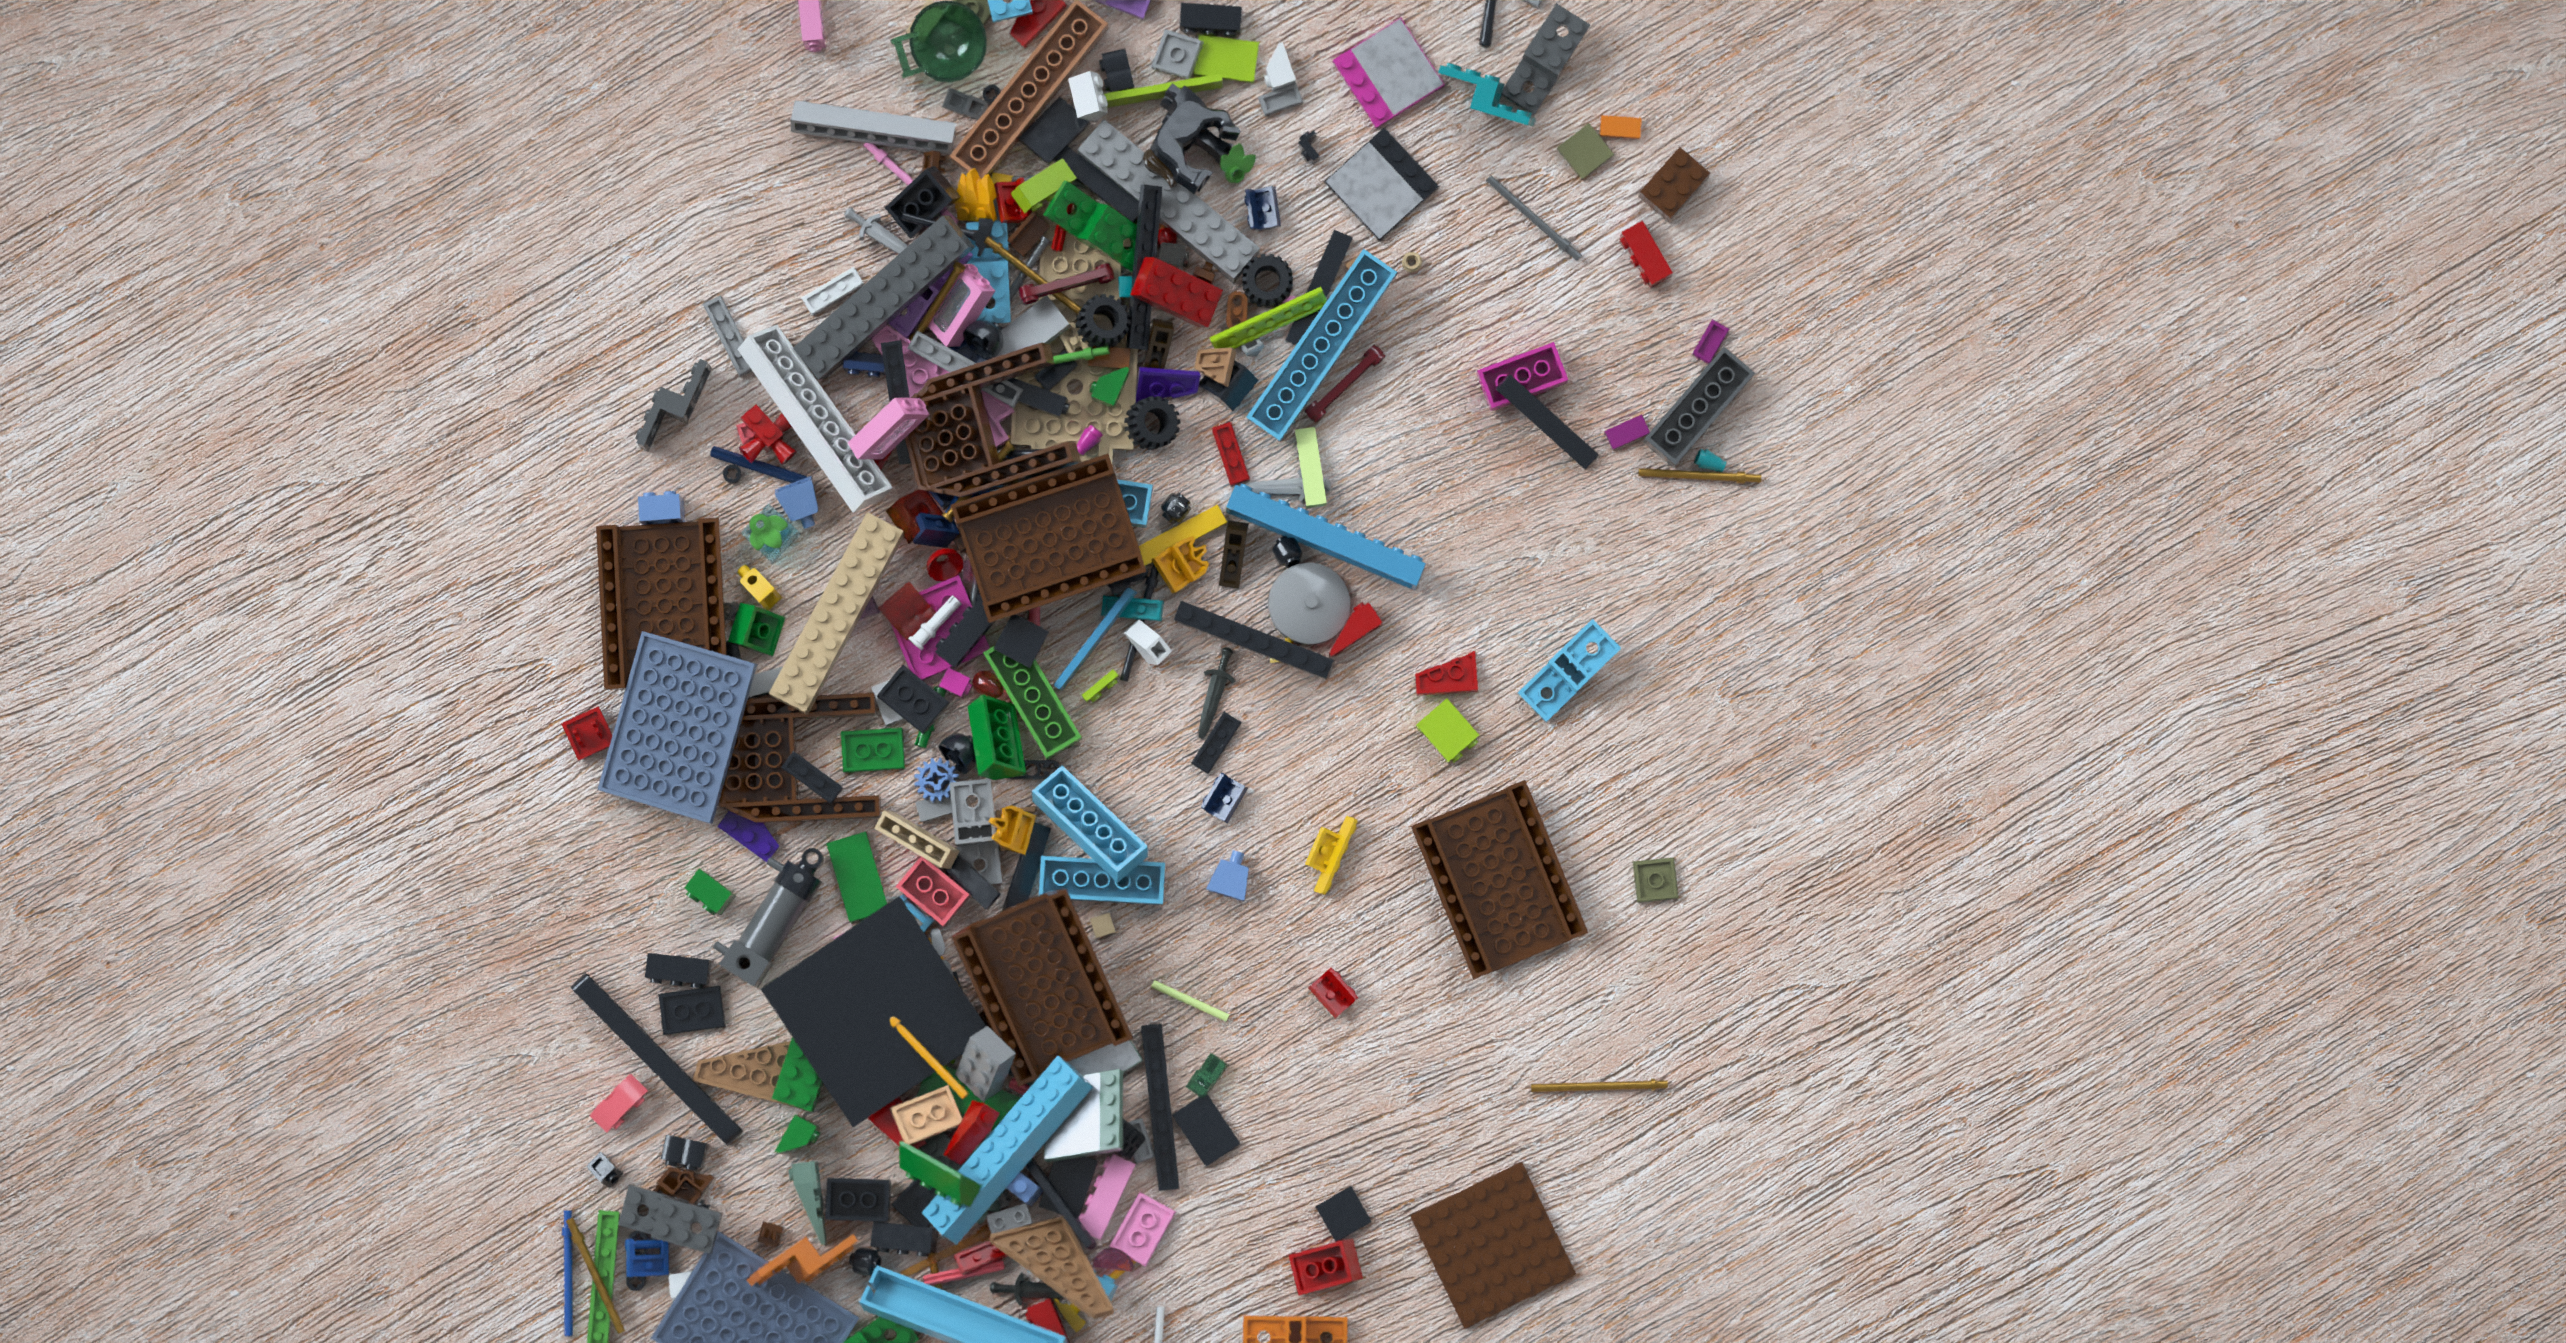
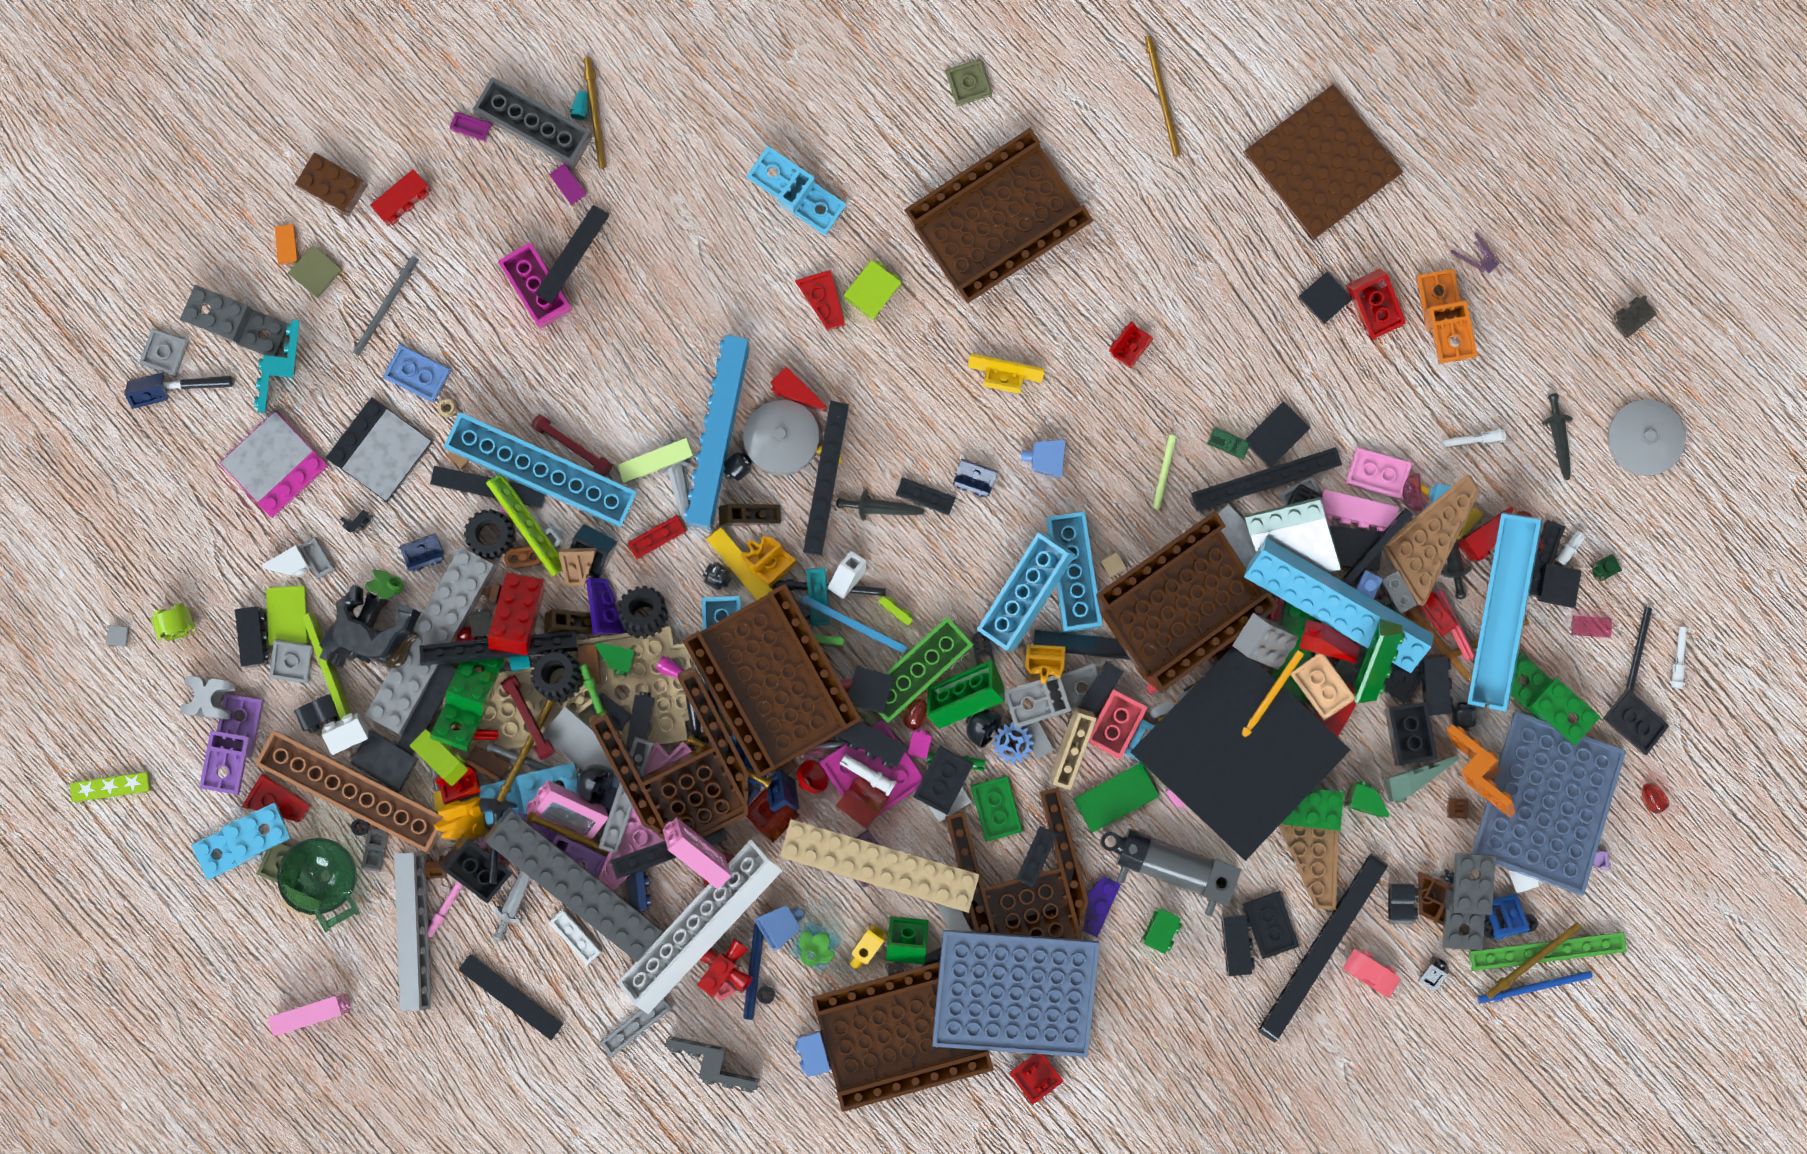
camera: 100 degrees left, 0 degrees up
none -> medium blue tile [382,344,452,404]
none -> black tile [459,954,563,1040]
none -> bright green tile [814,635,844,648]

